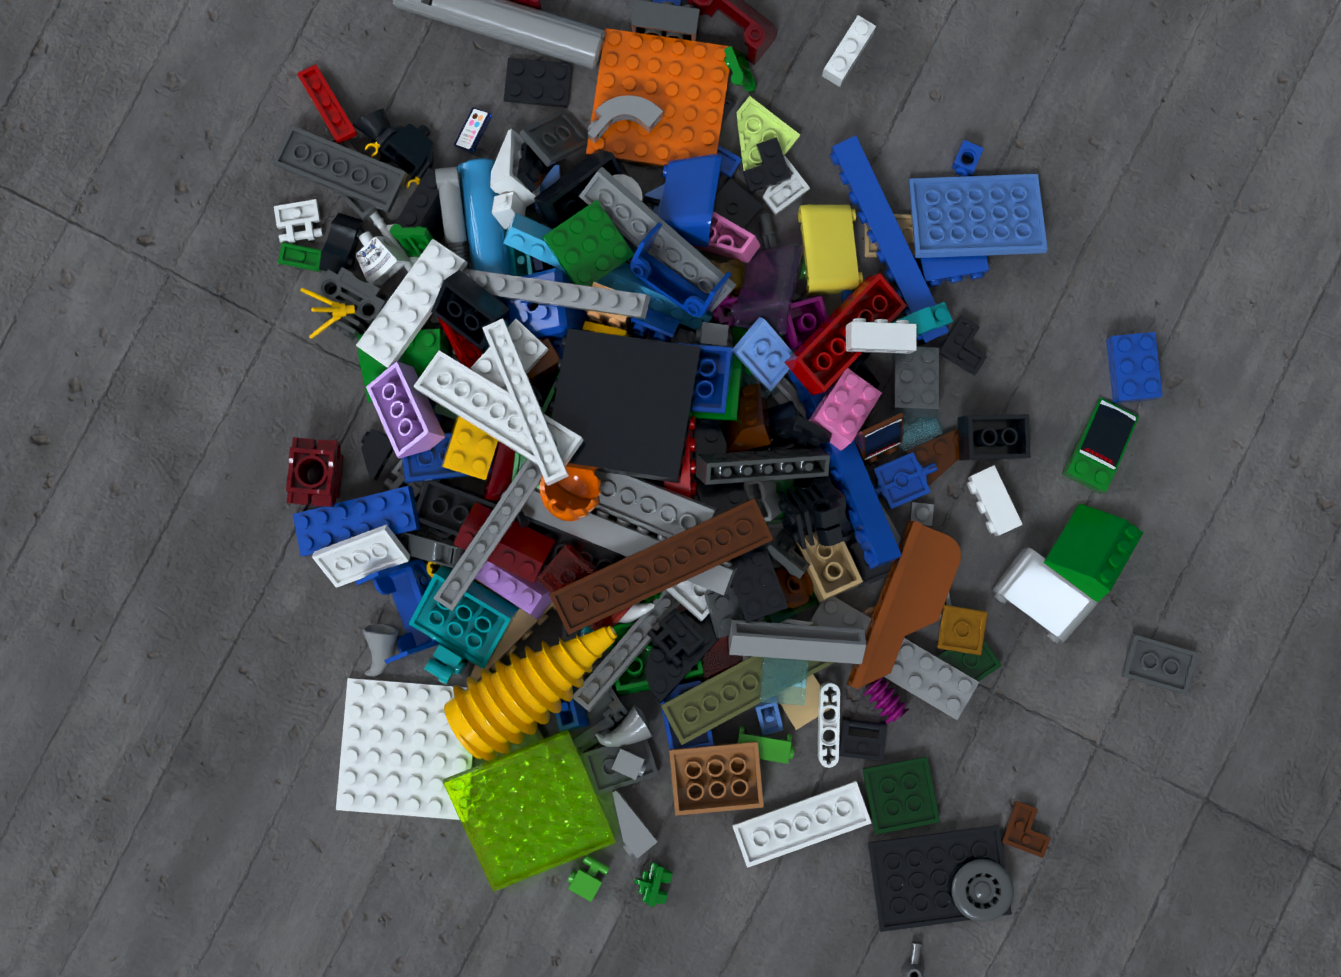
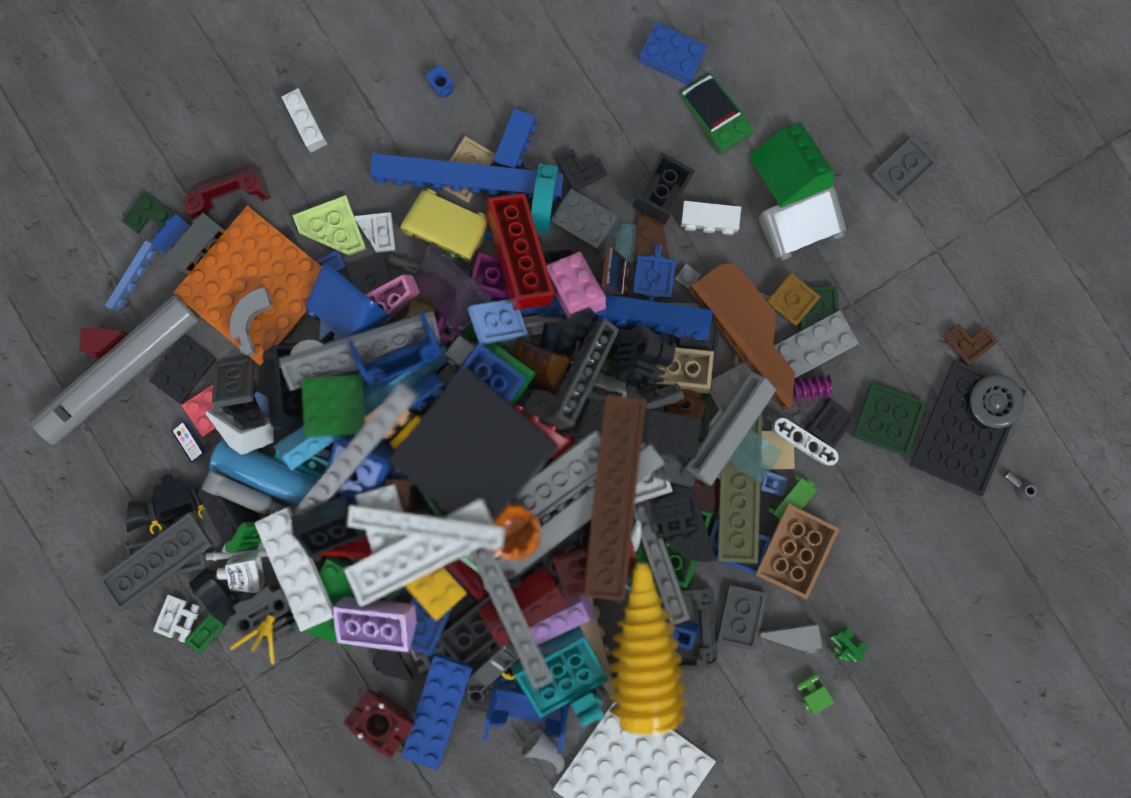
camera: 60 degrees left, 0 degrees up
red plate [297,64,357,144] -> none
white plate [312,524,410,588] -> none
clear neon green plate [443,729,616,892] -> none
white brick [492,192,526,229] -> none
light grey hat [595,704,653,747] -> none
light grey brick [612,747,647,780] -> none
green plate [724,46,757,92] -> none
white plate [732,781,871,868] -> none
black plate [743,137,791,193] -> none
white brick [846,318,916,354] -> none
medium blue plate [908,174,1048,258] -> none
none -> coral plate [181,384,216,437]

